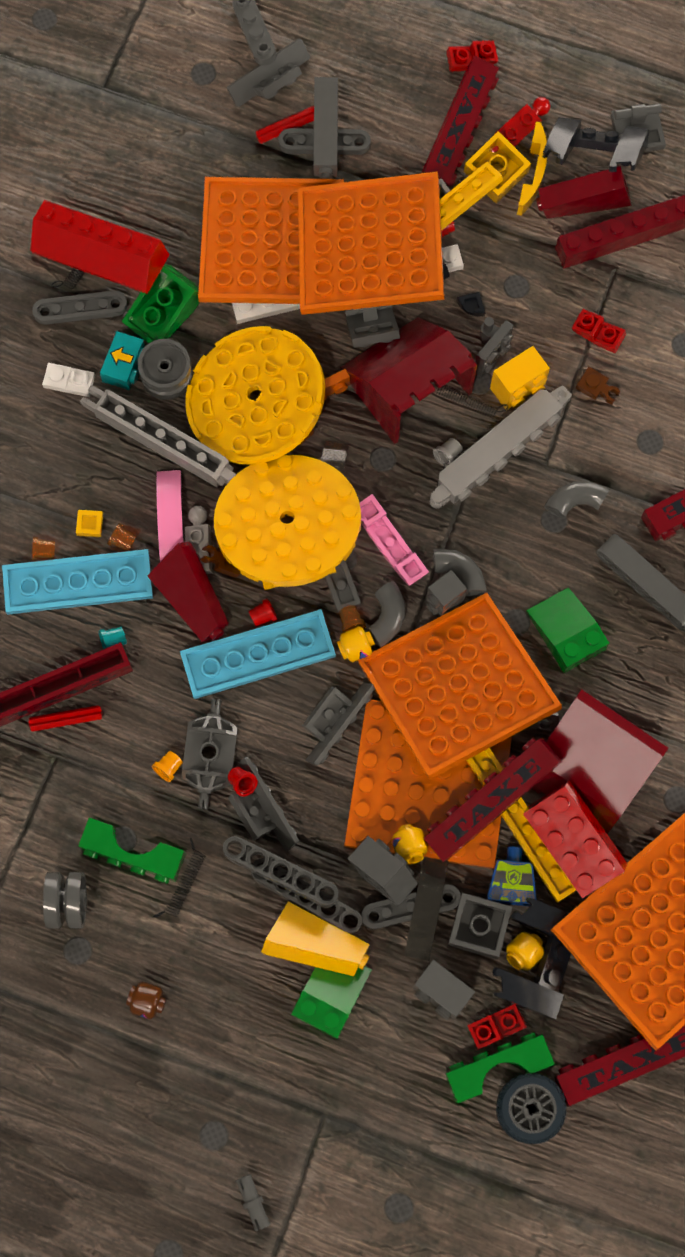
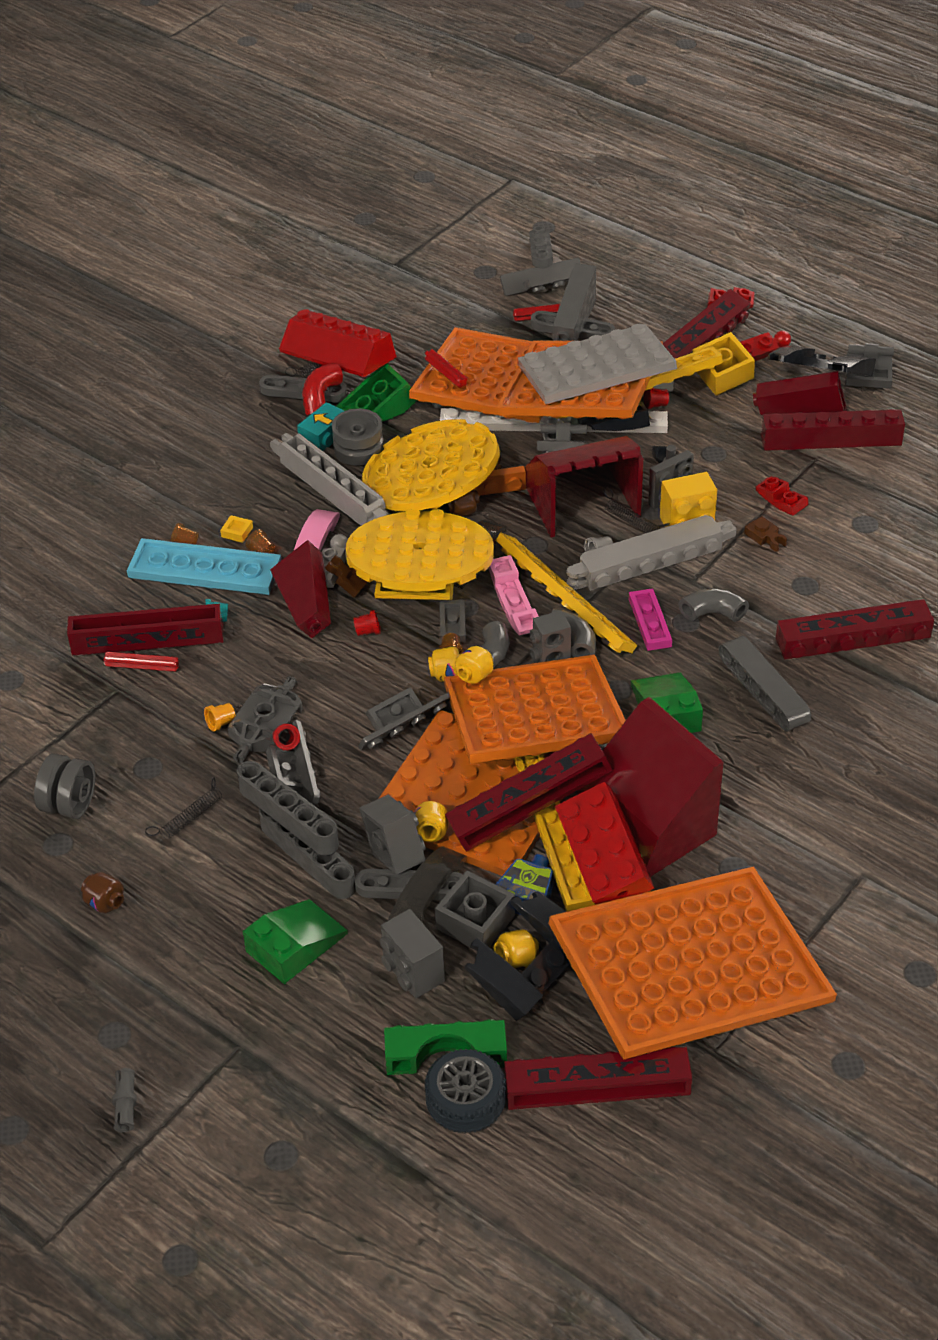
camera: 20 degrees right, 30 degrees down
white plate [42,363,95,397] -> none
green arch [78,818,186,884] -> none
medium azure plate [180,609,336,699] -> none
yellow slope [261,901,370,977] -> none
red slope [468,1004,527,1050] -> none
yellow slope [517,122,547,216] -> none
none -> red cylinder [302,363,343,416]
none -> red axle [425,349,468,388]
none -> yellow head [455,646,493,684]
none -> yellow plate [495,532,638,653]
none -> light grey plate [518,324,677,404]
none -> dark pink plate [629,588,672,651]

